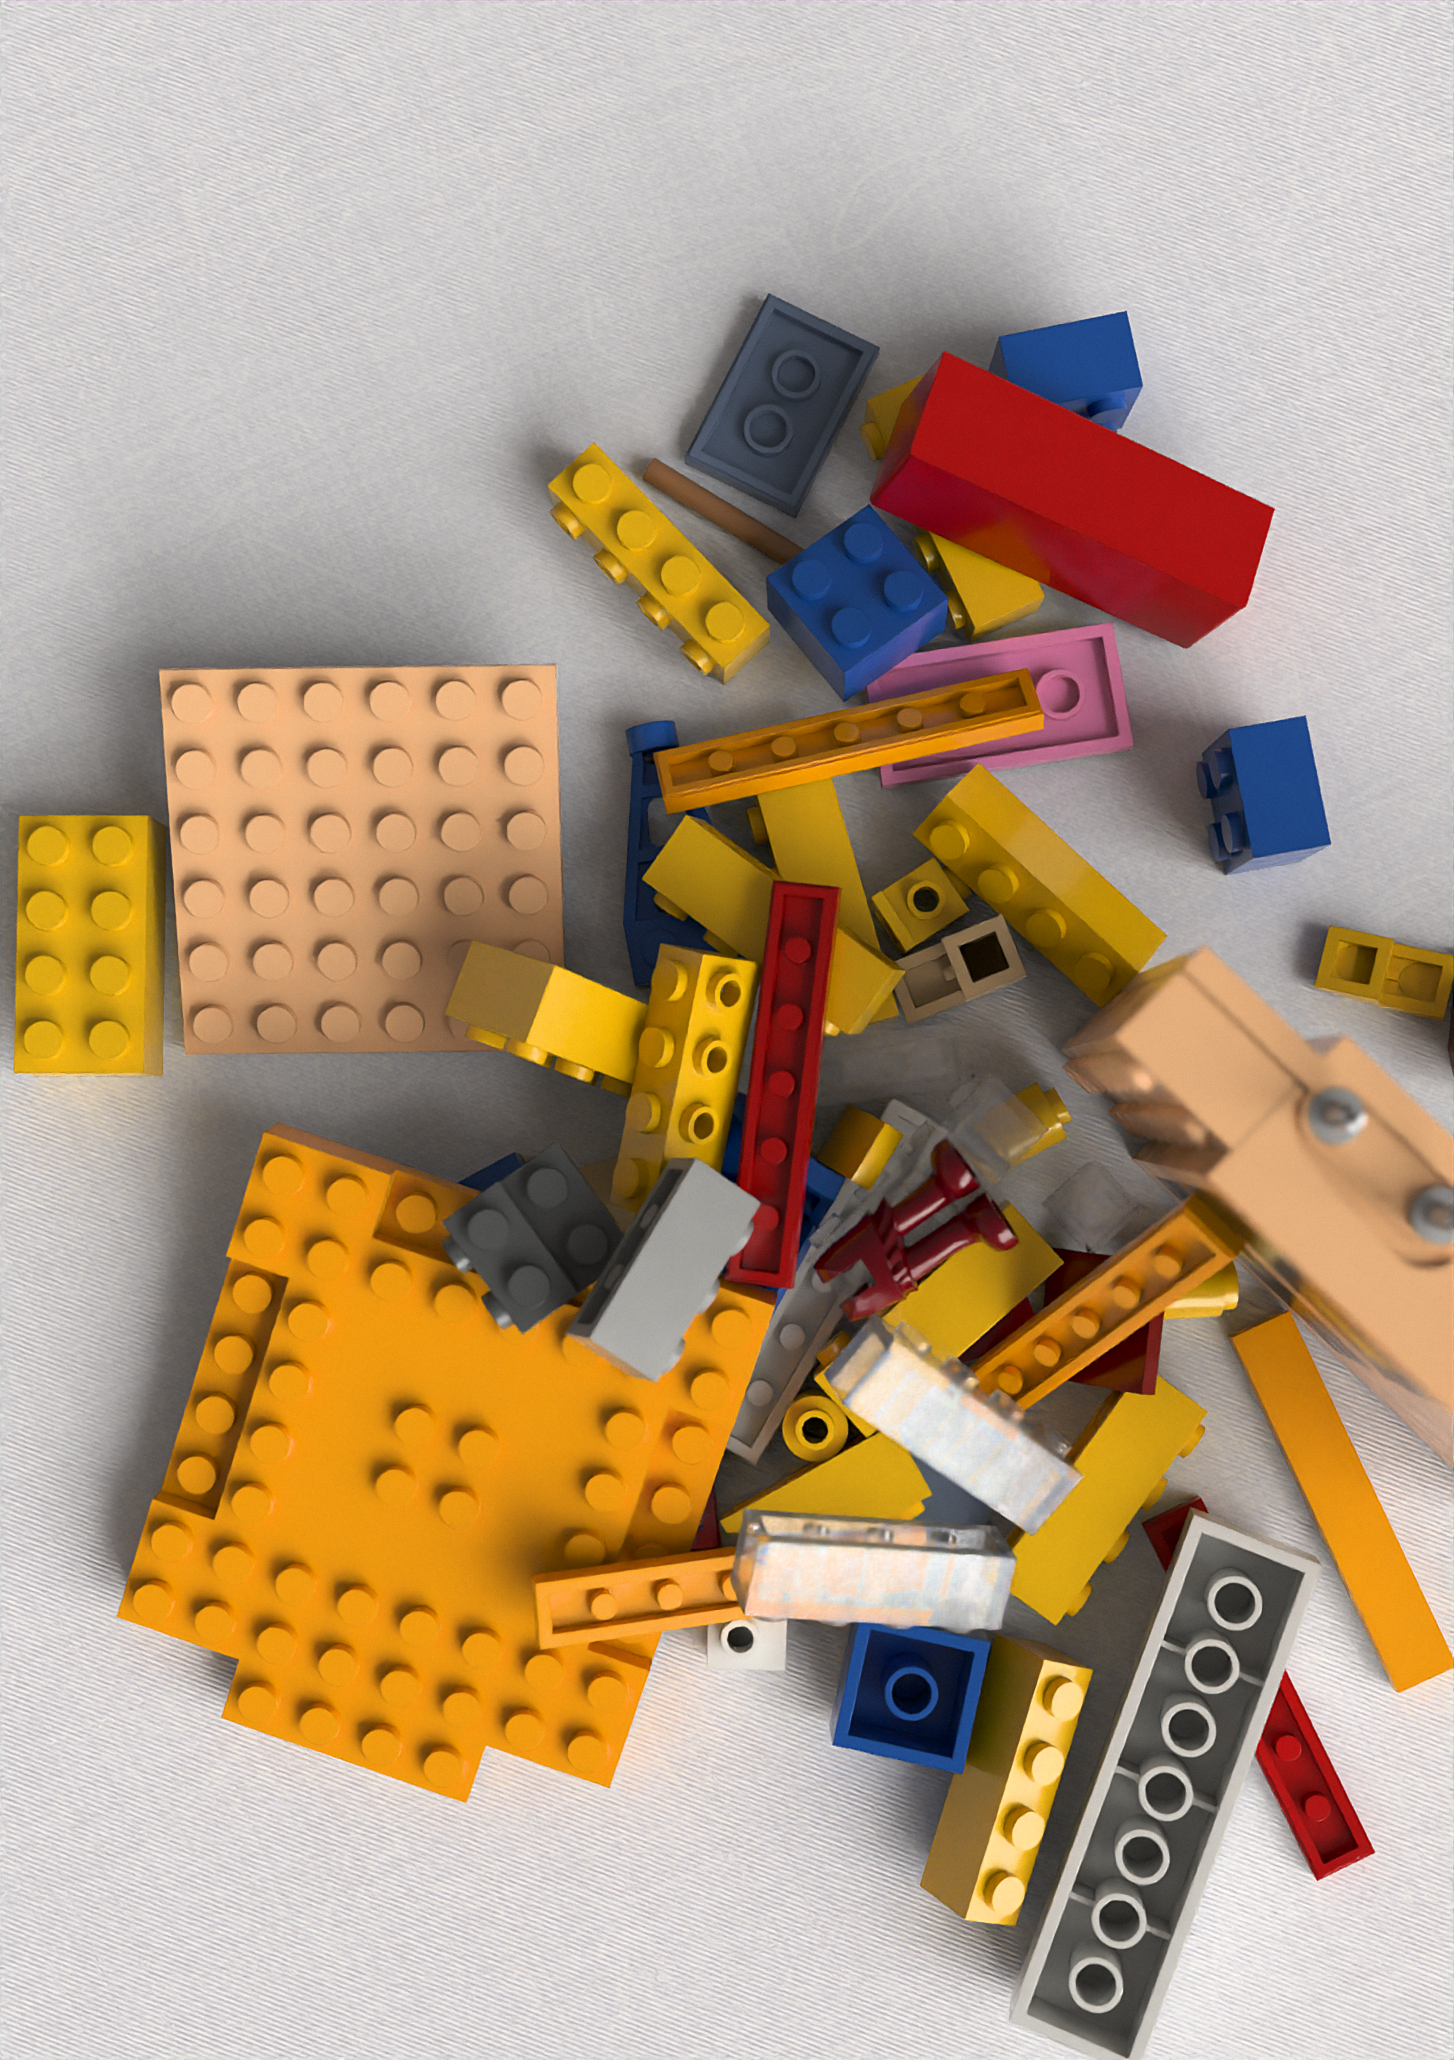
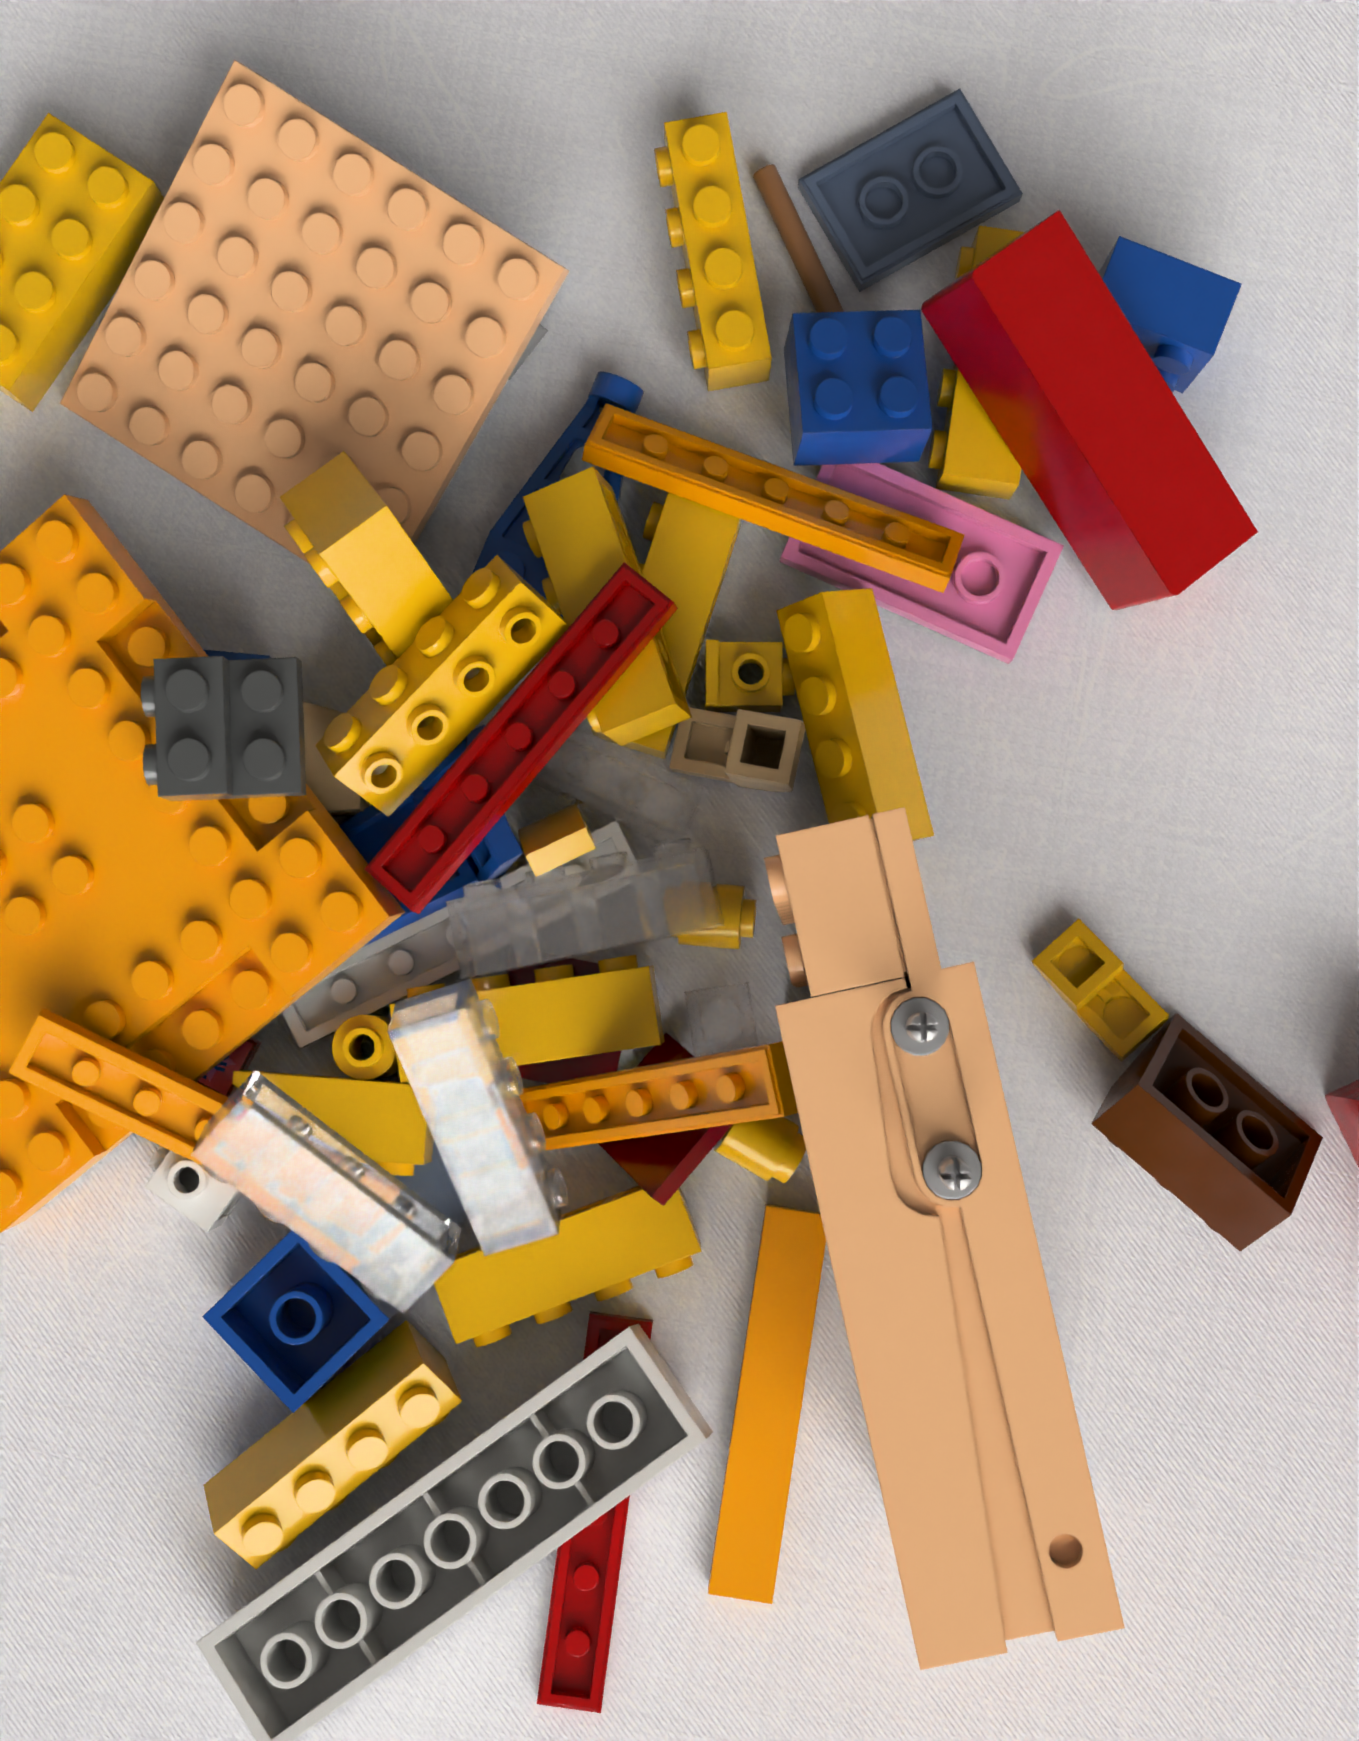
camera: 30 degrees right, 0 degrees up
light grey brick [566,1158,761,1382] -> none
dark red piece [813,1137,1020,1321] -> none
blue brick [1196,715,1331,876] -> none

